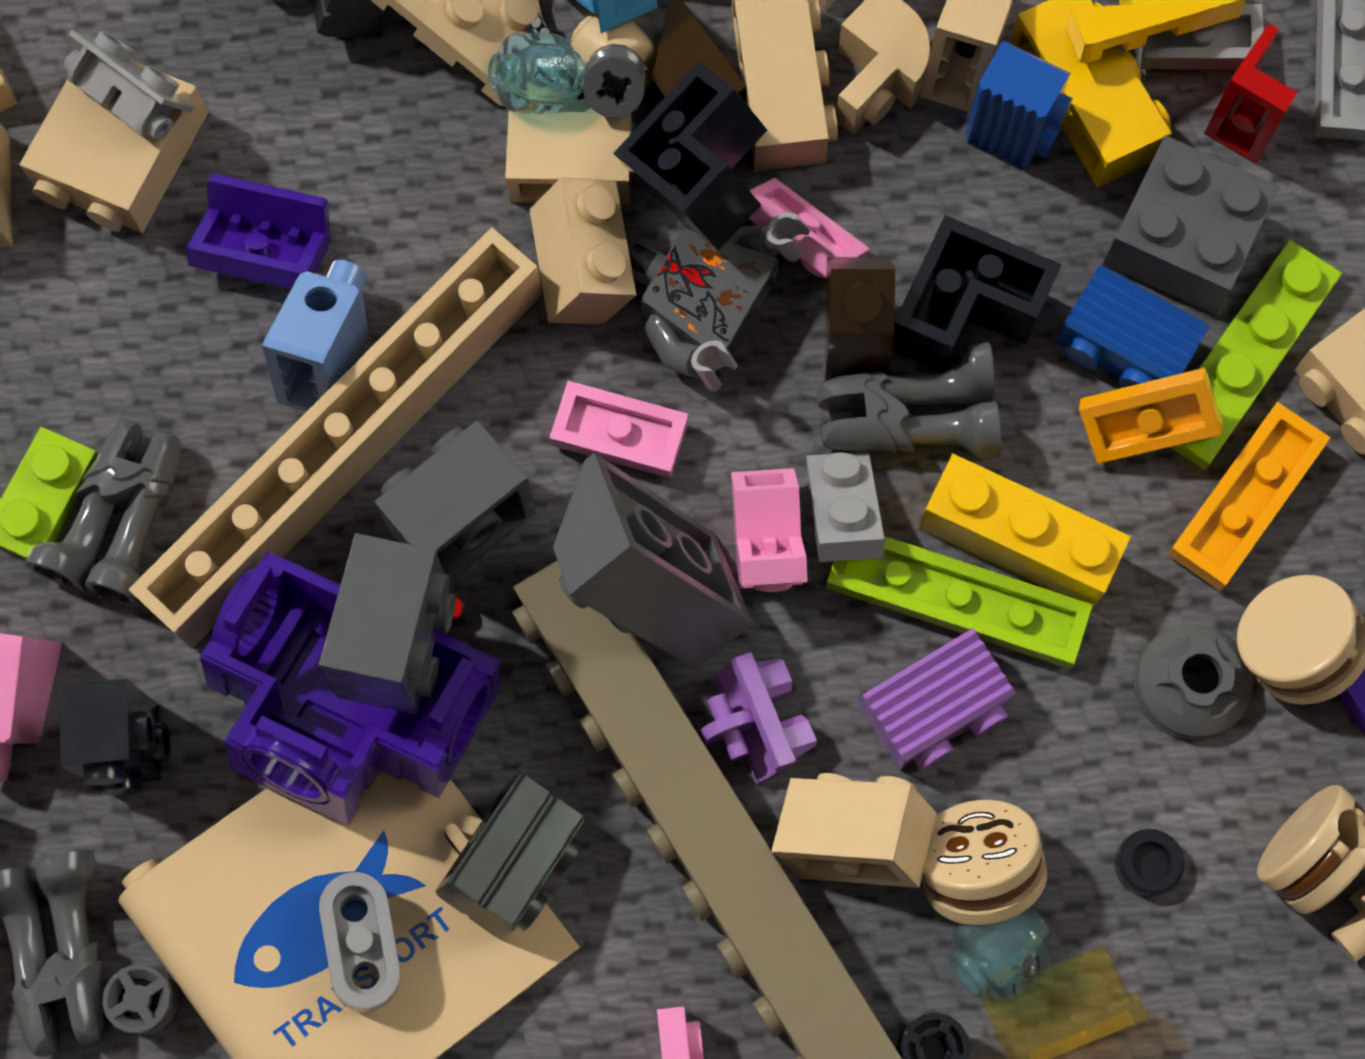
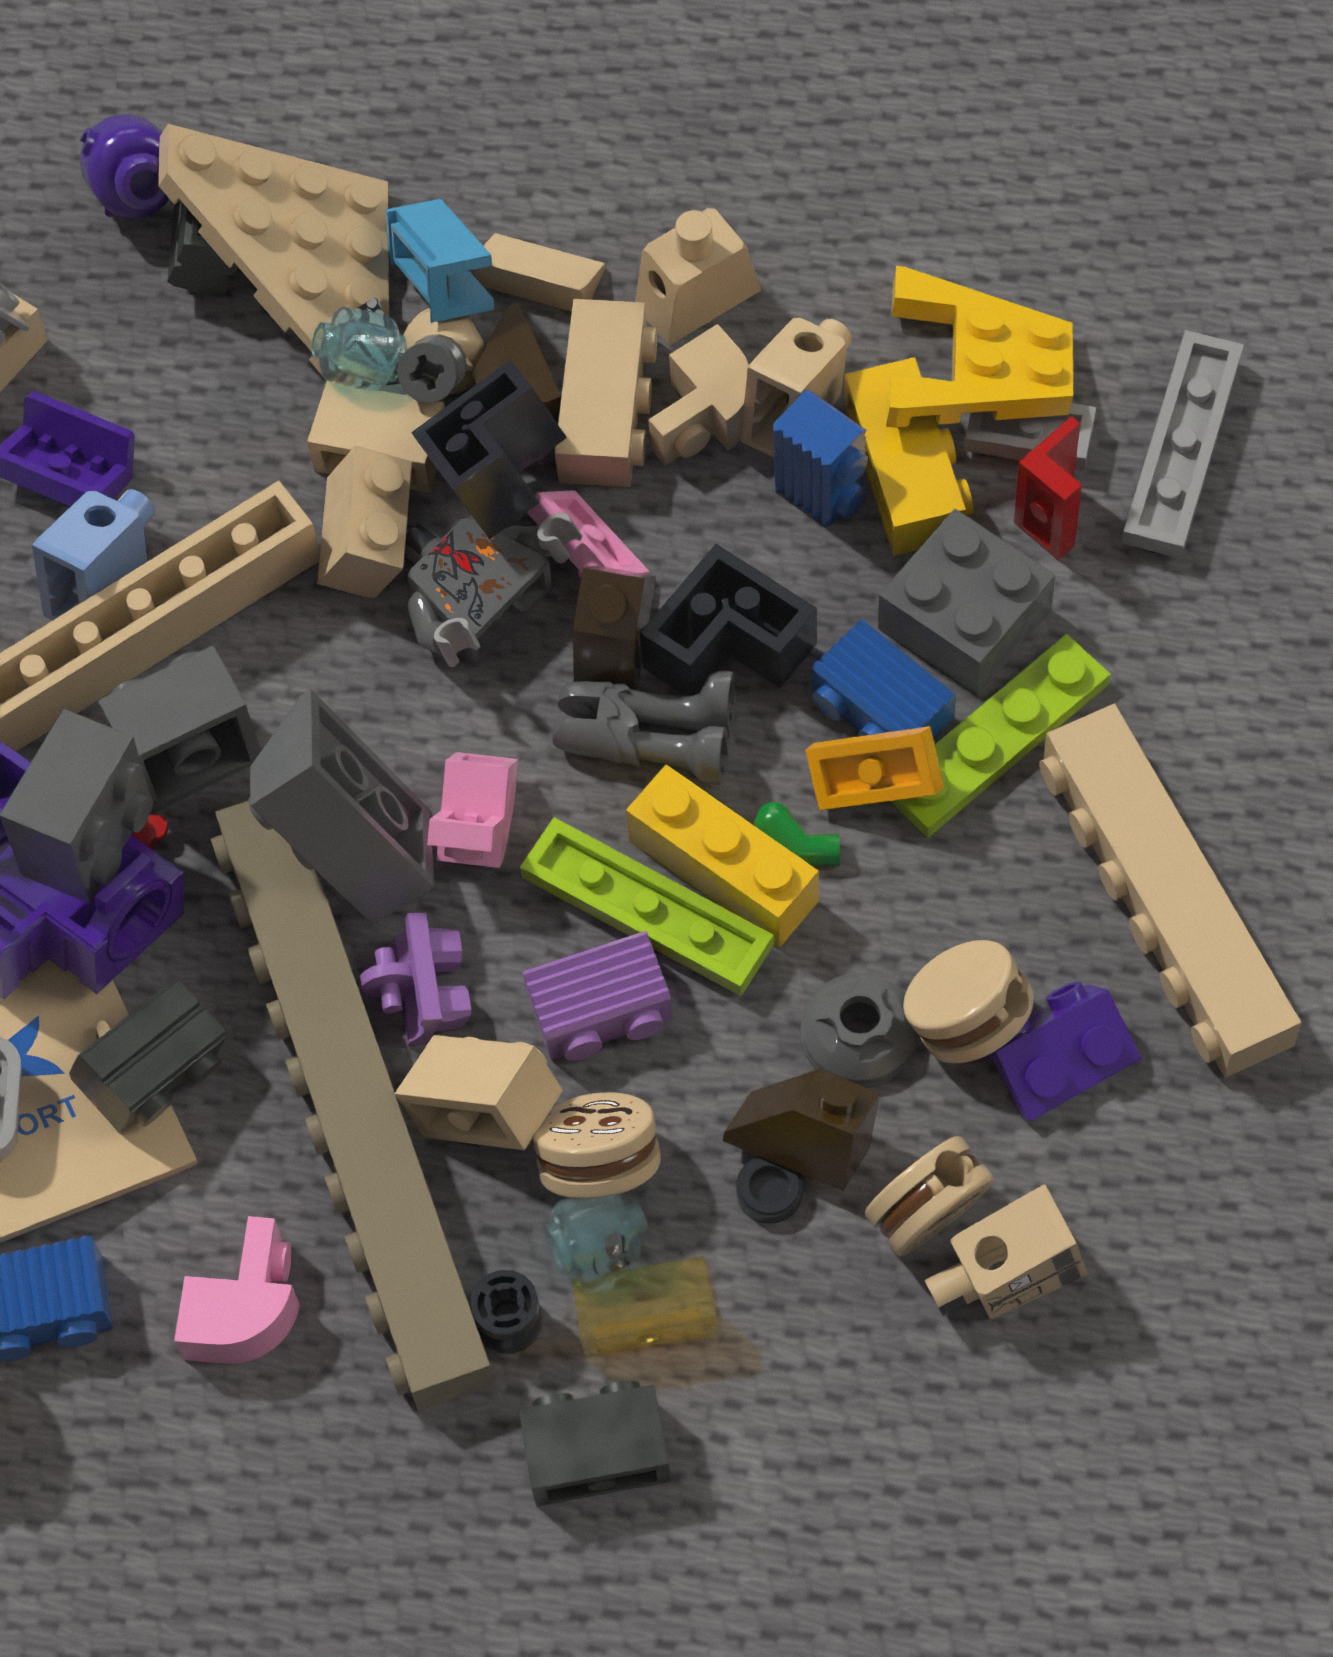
camera: 15 degrees right, 10 degrees down
bright pink plate [549,381,689,479] -> none
light grey plate [806,451,885,562] -> none
light orange plate [1167,402,1331,591] -> none
none -> dark brown slope [723,1069,880,1191]
none -> green arm [754,802,840,866]

